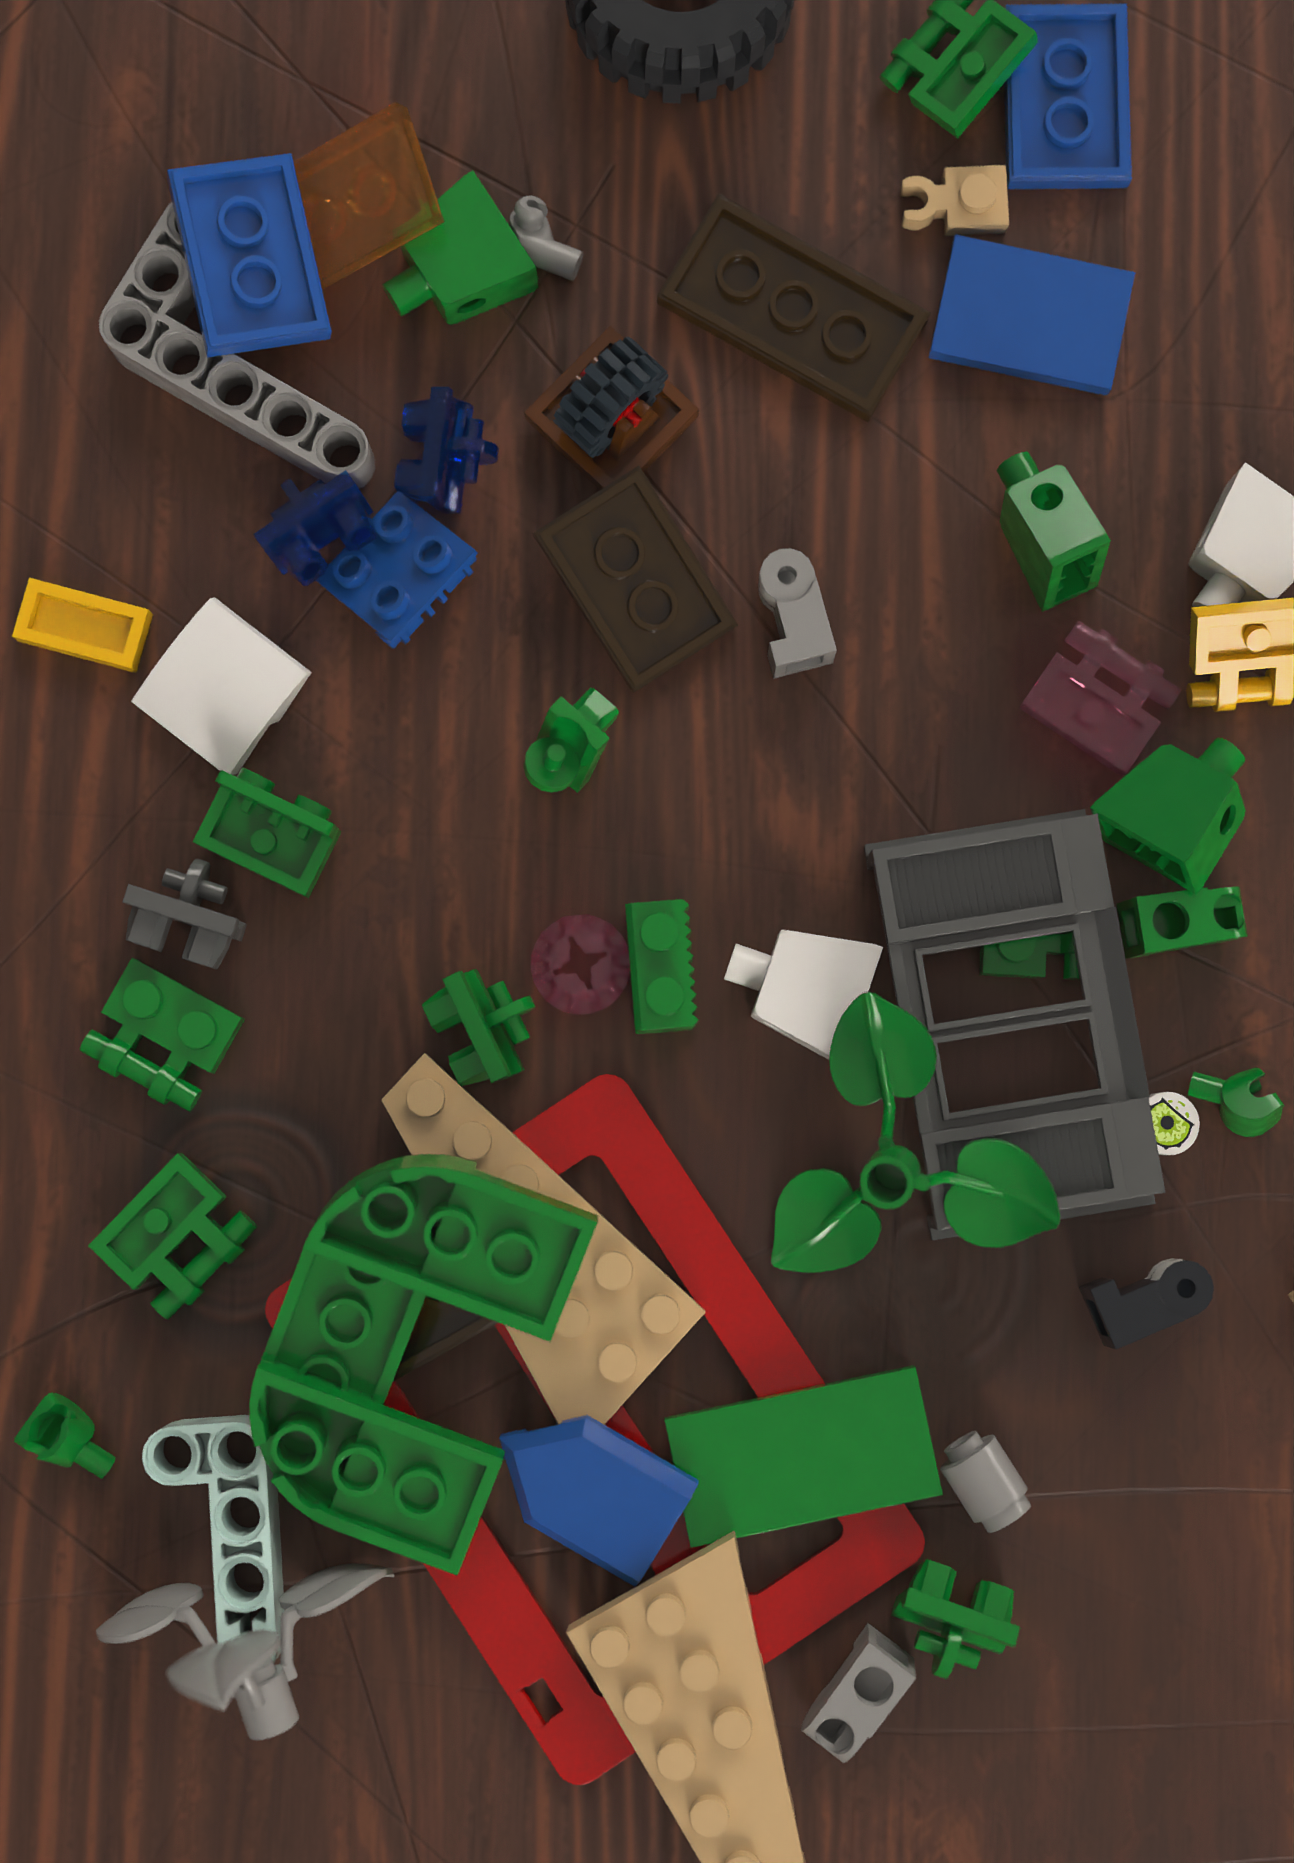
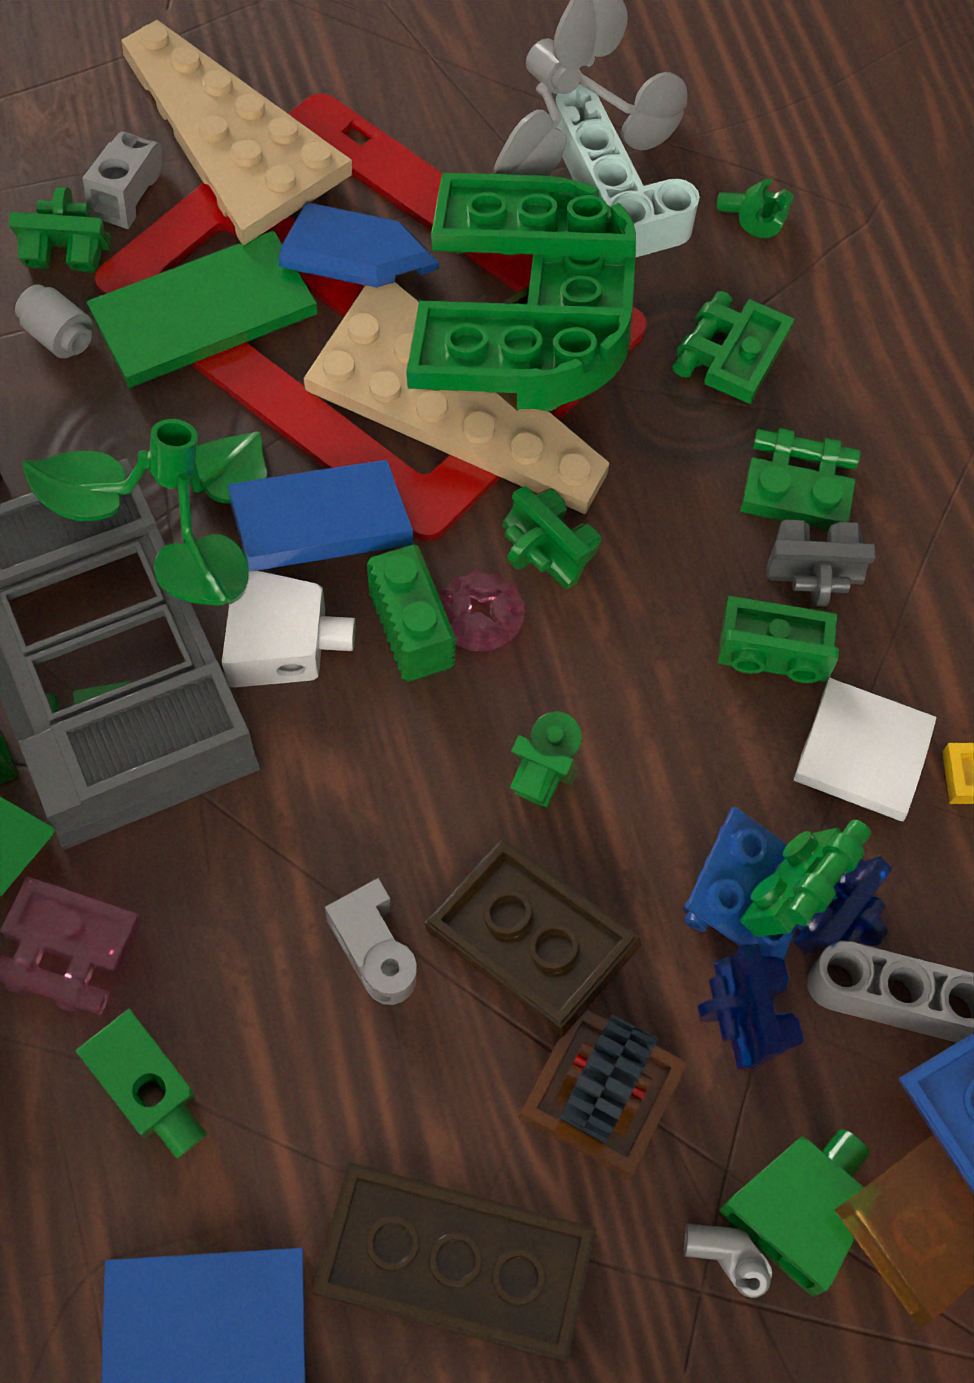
camera: 160 degrees right, 20 degrees down
none -> blue tile [228,460,413,572]
none -> green plate [740,820,871,937]

